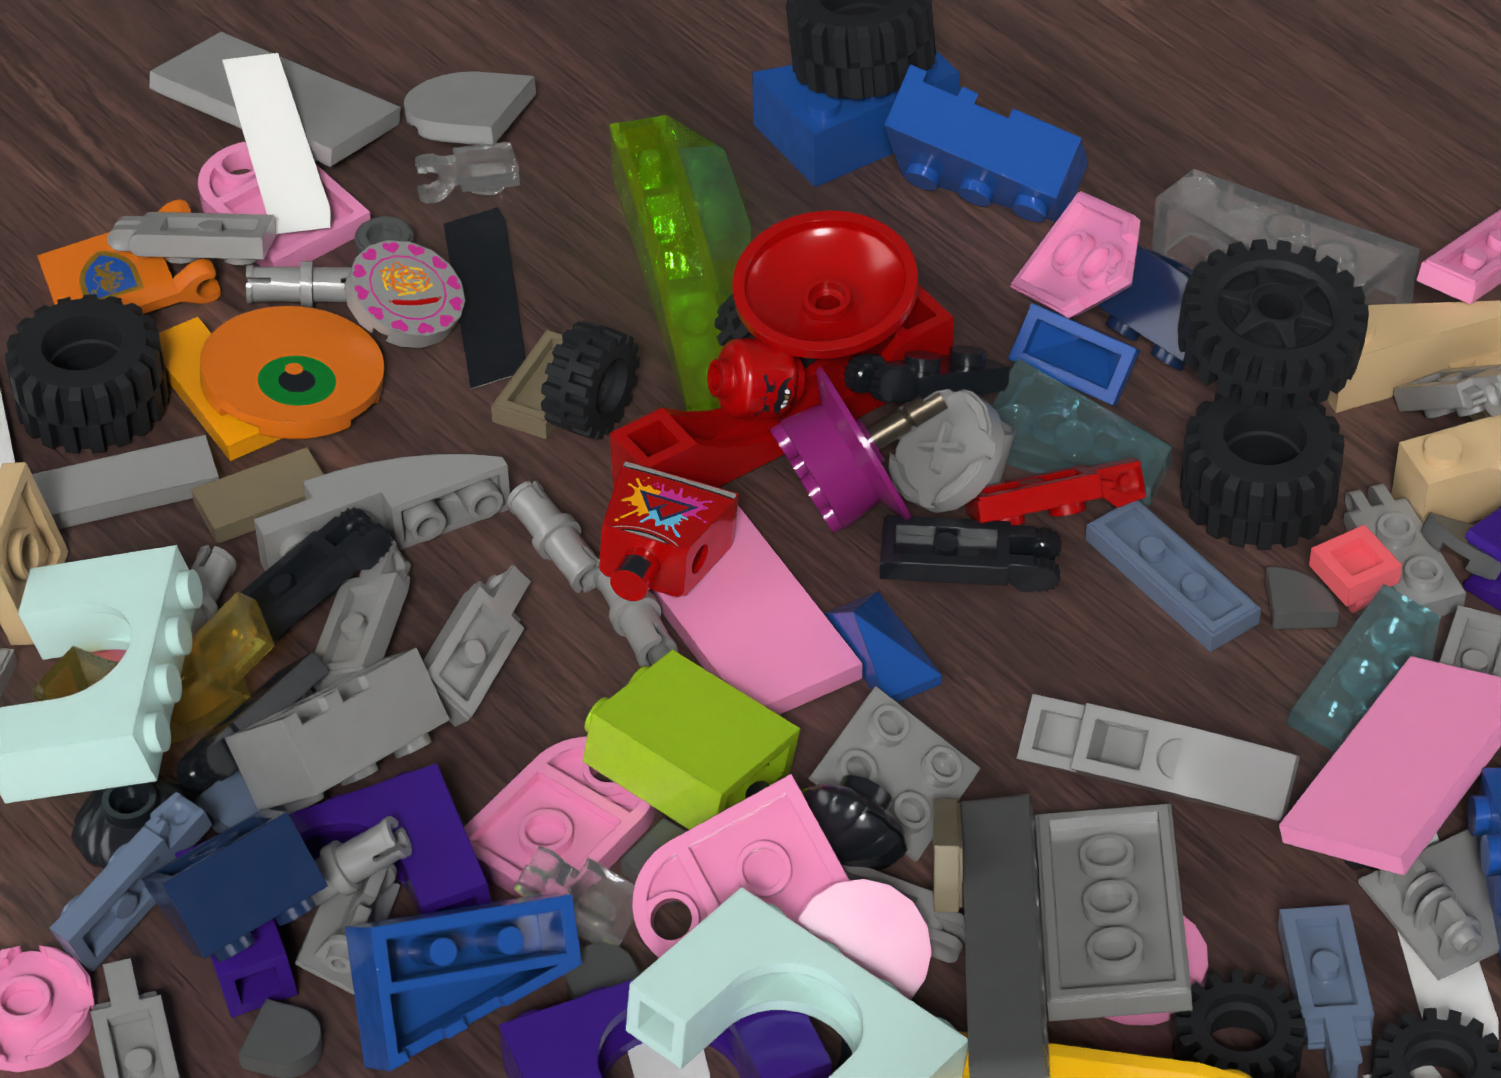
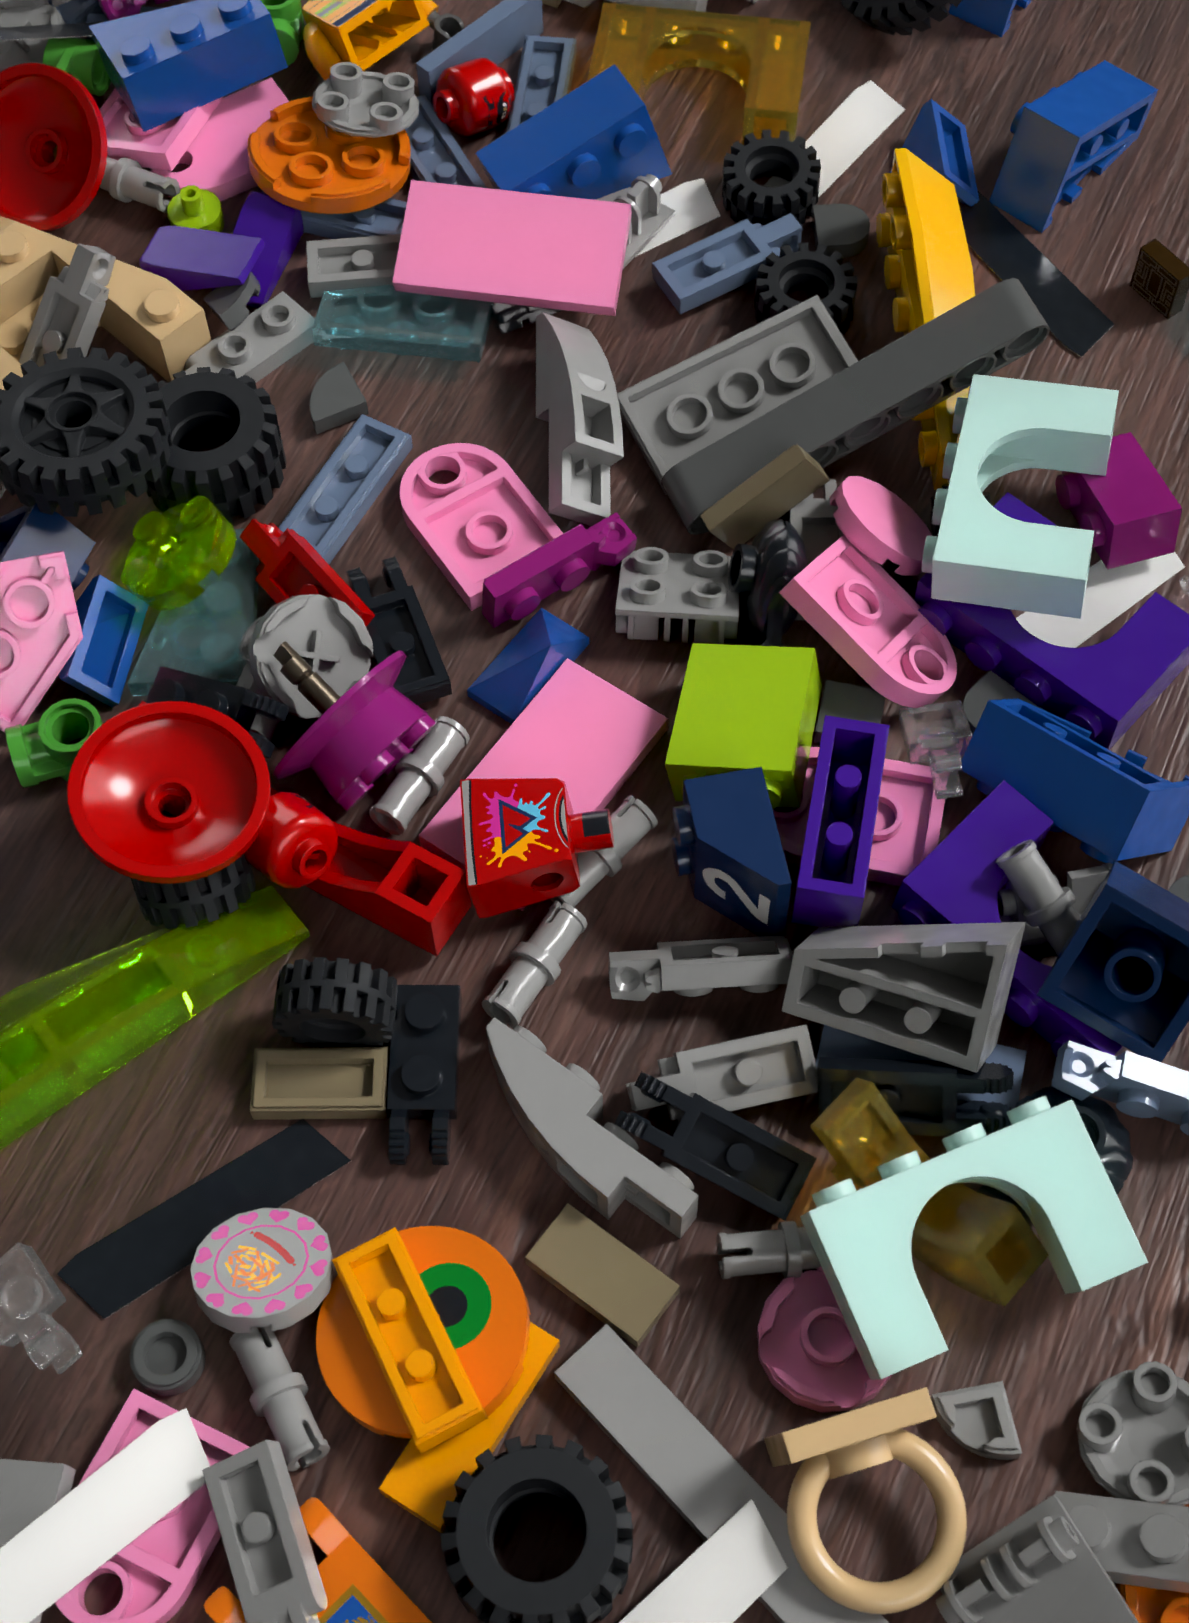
camera: 115 degrees left, 15 degrees up
coral tile [1309,524,1402,614] -> none
none -> bright green piece [5,698,103,788]
none -> clear neon green plate [121,495,236,611]
none -> light orange tile [332,1227,488,1453]
none -> light grey pin [369,716,470,836]
none -> black hinge [387,985,462,1165]
none -> bright pink tile [400,443,564,611]
none -> magenta hinge [482,512,637,628]
none -> dark blue slope [671,767,792,937]
none -> dark purple brick [792,715,890,927]

